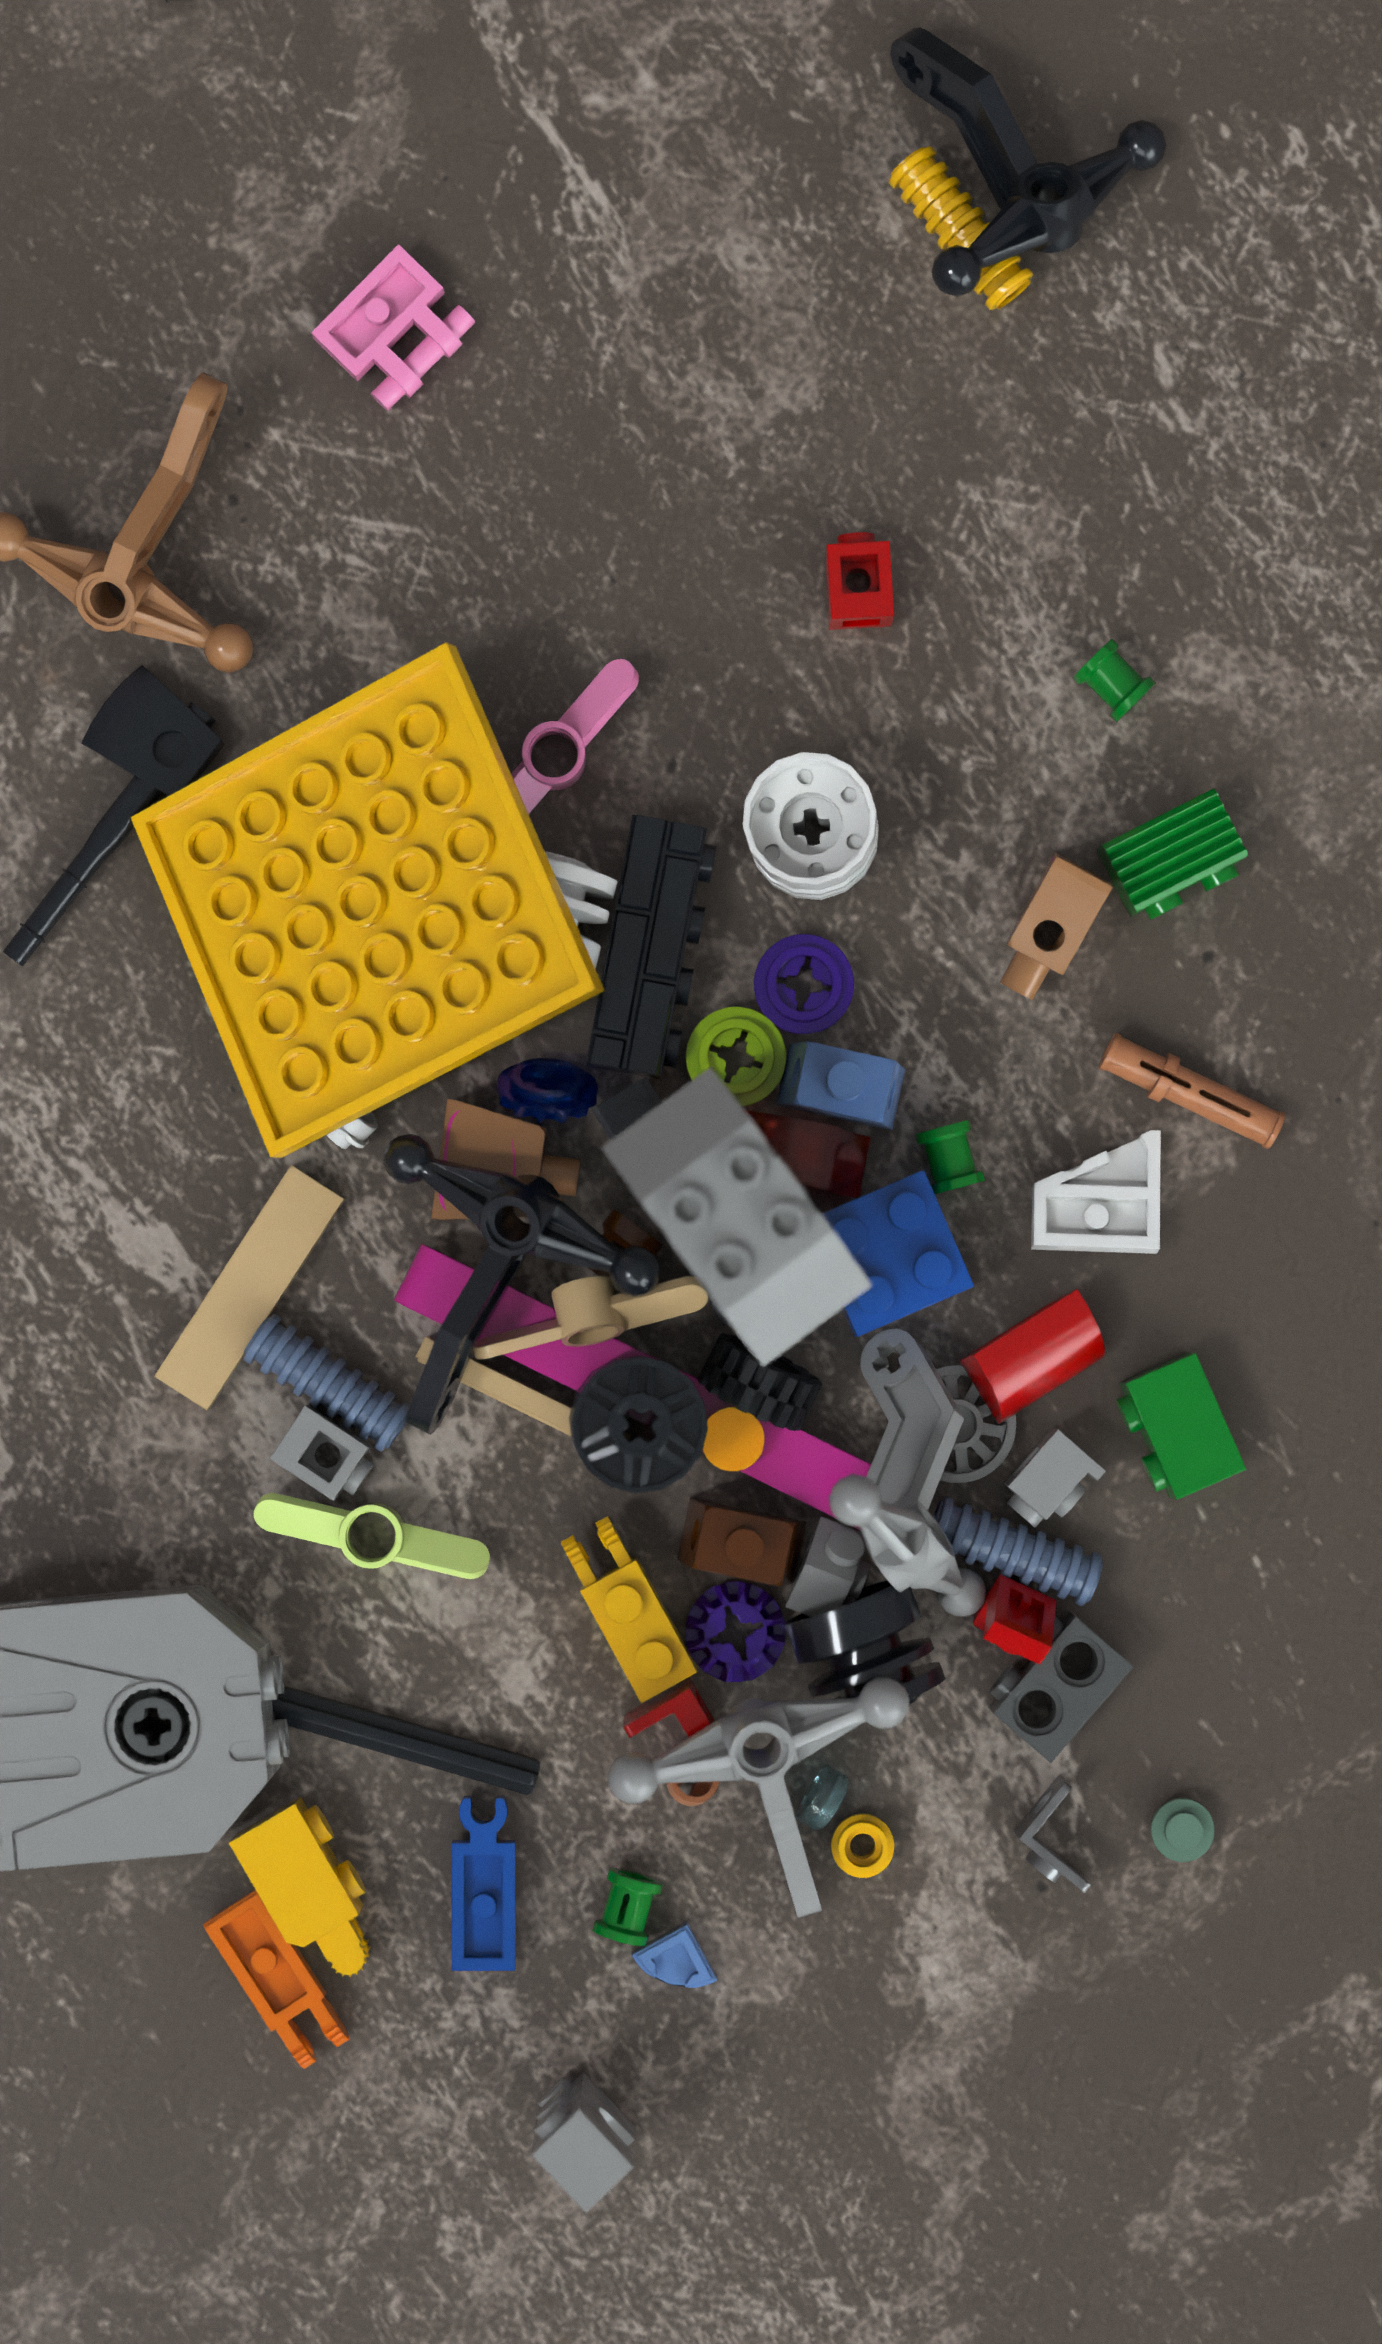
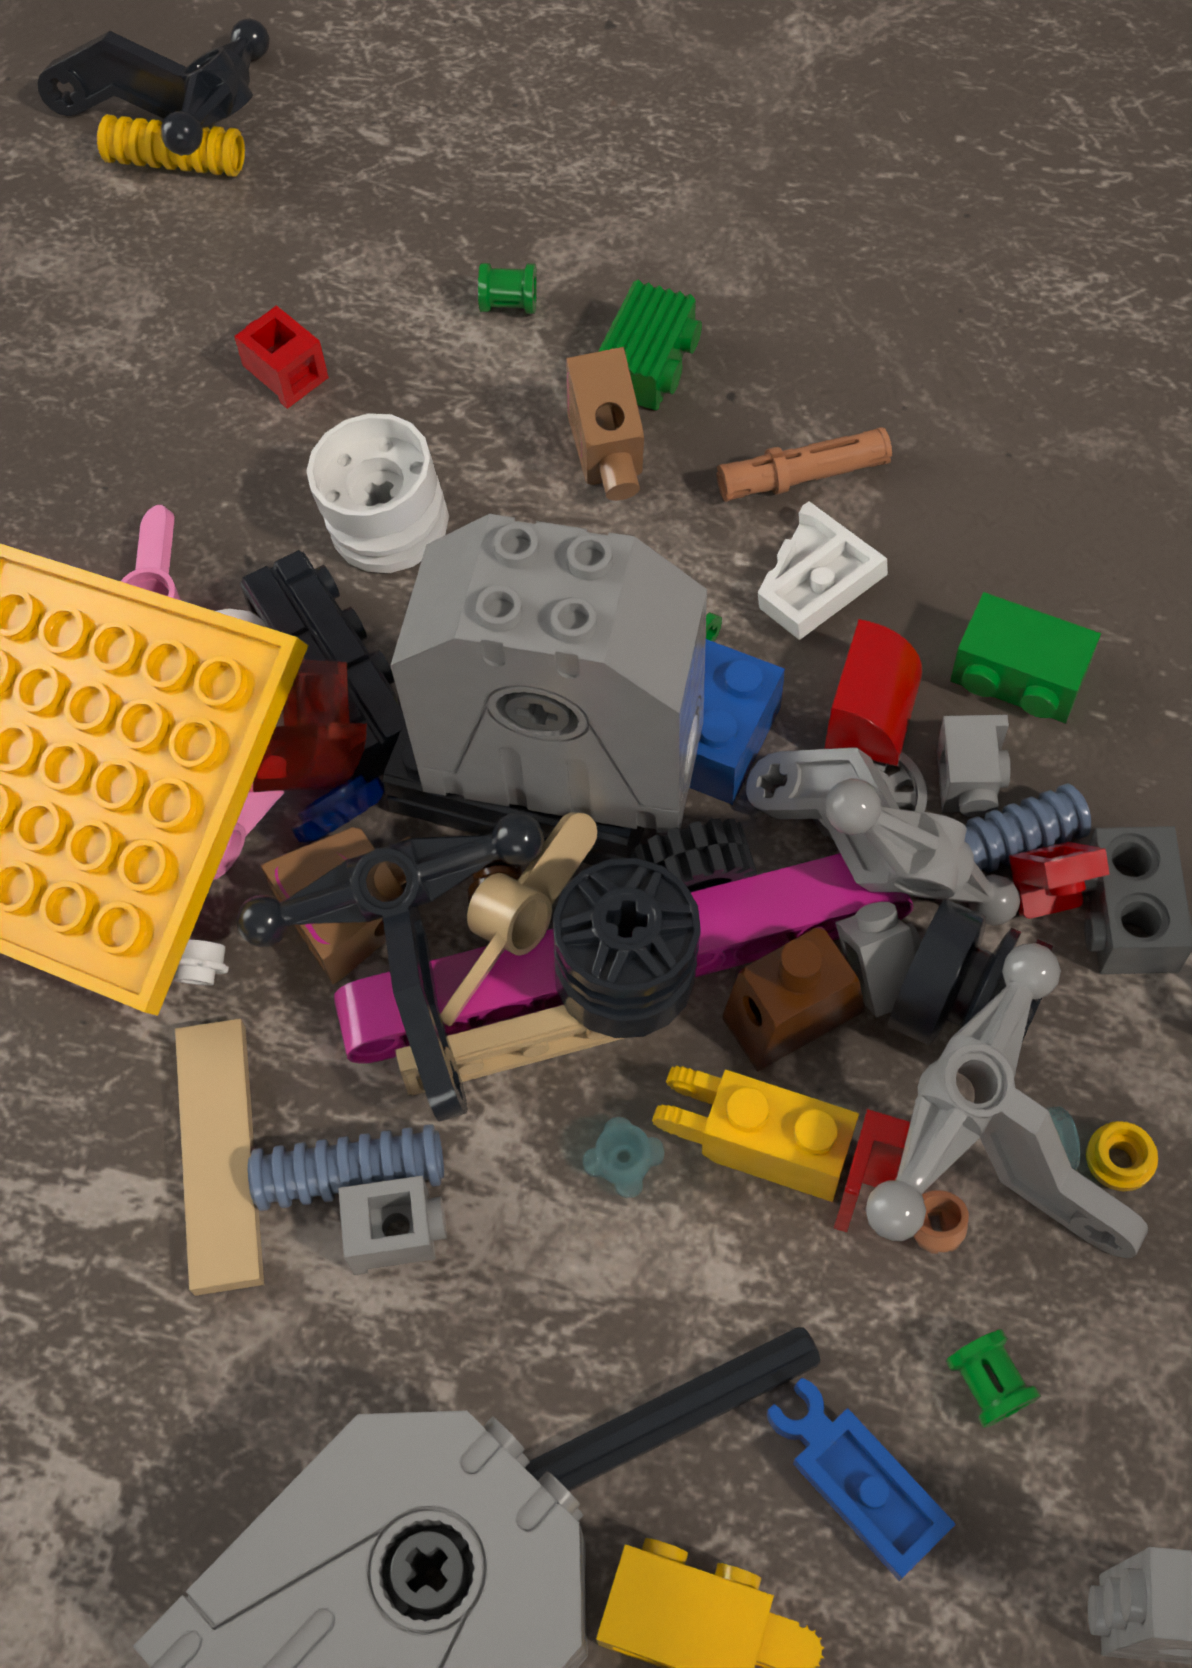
camera: 30 degrees left, 25 degrees down
yellowish green piece [254,1493,490,1579] -> none
medium blue tile [631,1922,717,1988] -> none
dark purple gear [685,1581,786,1682] -> none
light orange tile [703,1407,765,1471] -> none
none -> clear red brick [253,660,366,792]
none -> clear light blue plate [583,1117,664,1198]

